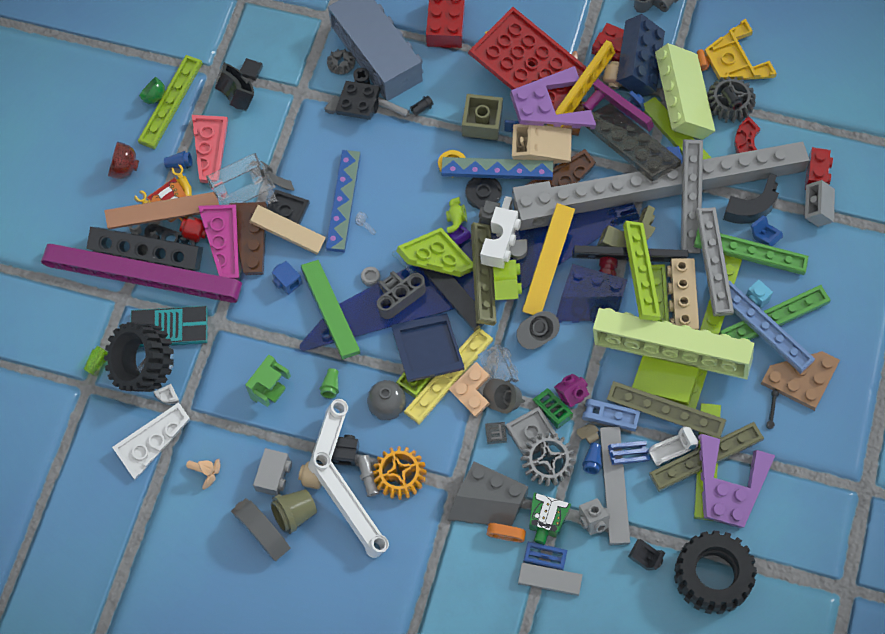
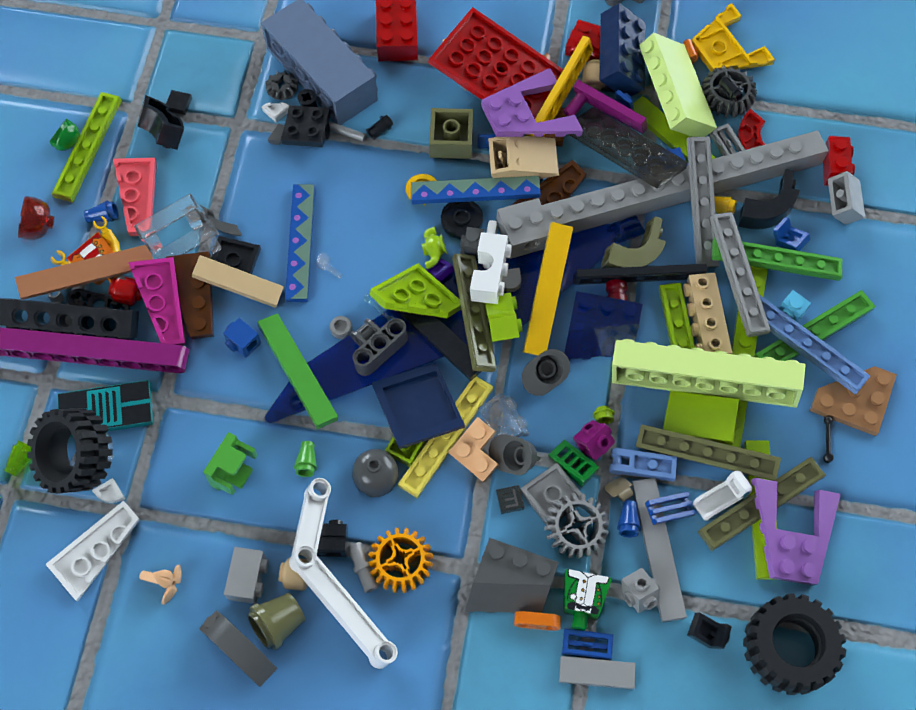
camera: 10 degrees left, 0 degrees up
lime plate [623,221,661,321] -> none
none -> white tile [261,102,289,122]
none -> lime plate [593,405,615,425]
none -> light grey tile [709,123,745,156]
none -> yellow cone [714,196,737,215]

